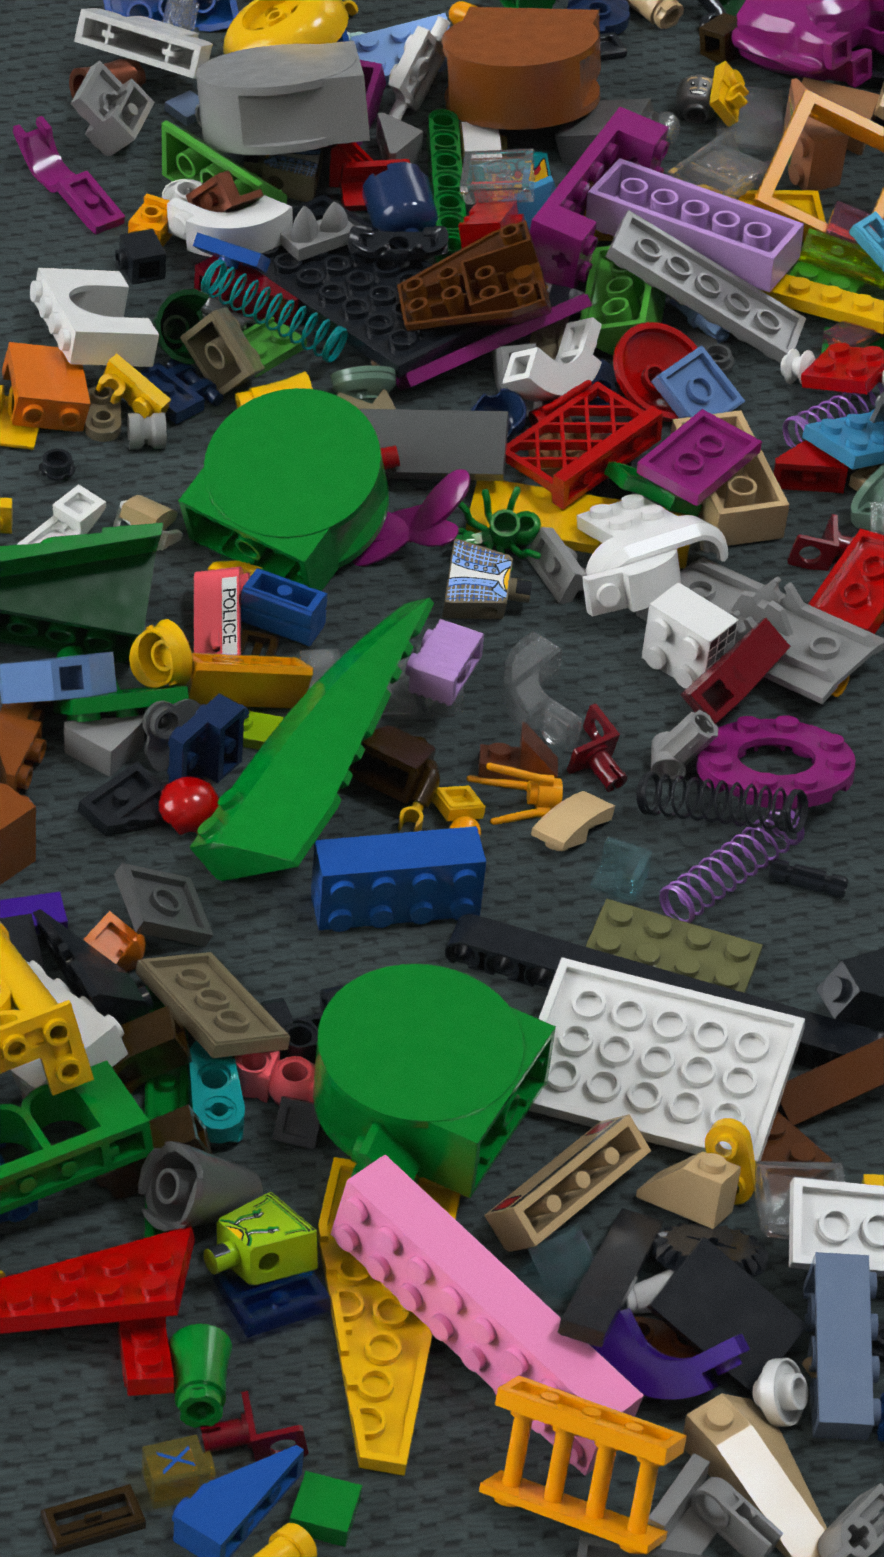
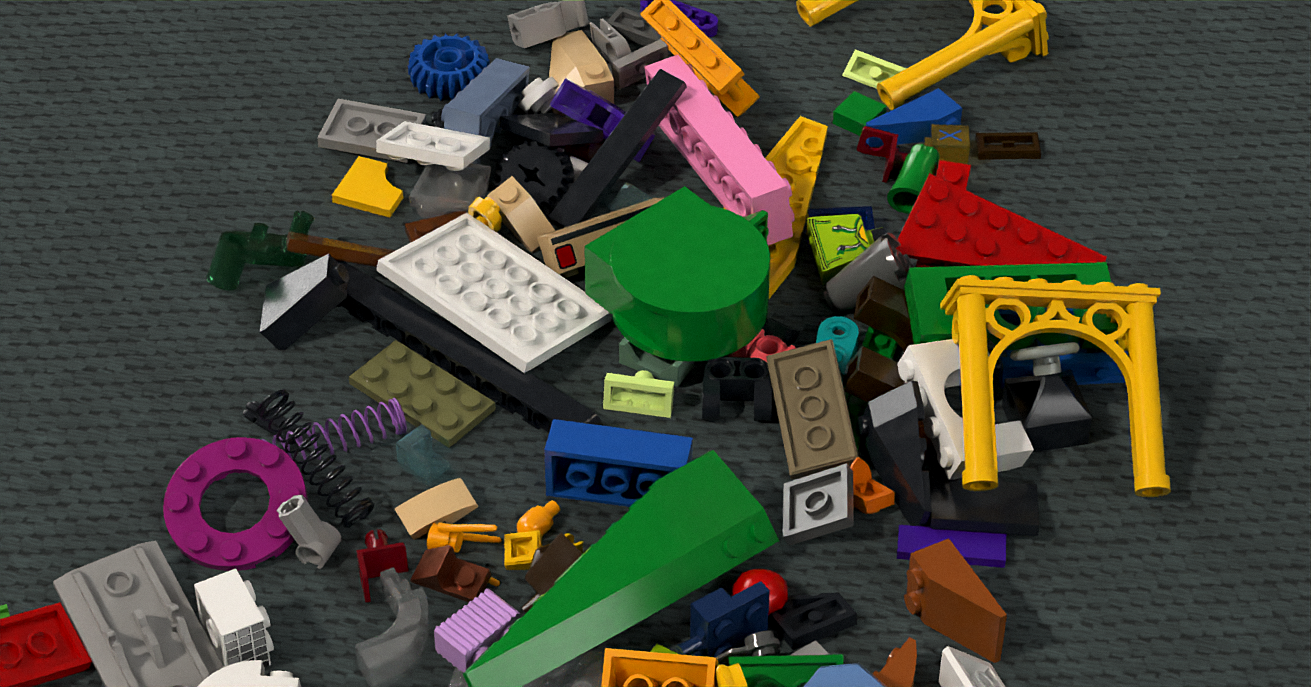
camera: 155 degrees left, 0 degrees up
dark red slope [680,617,791,724] -> none

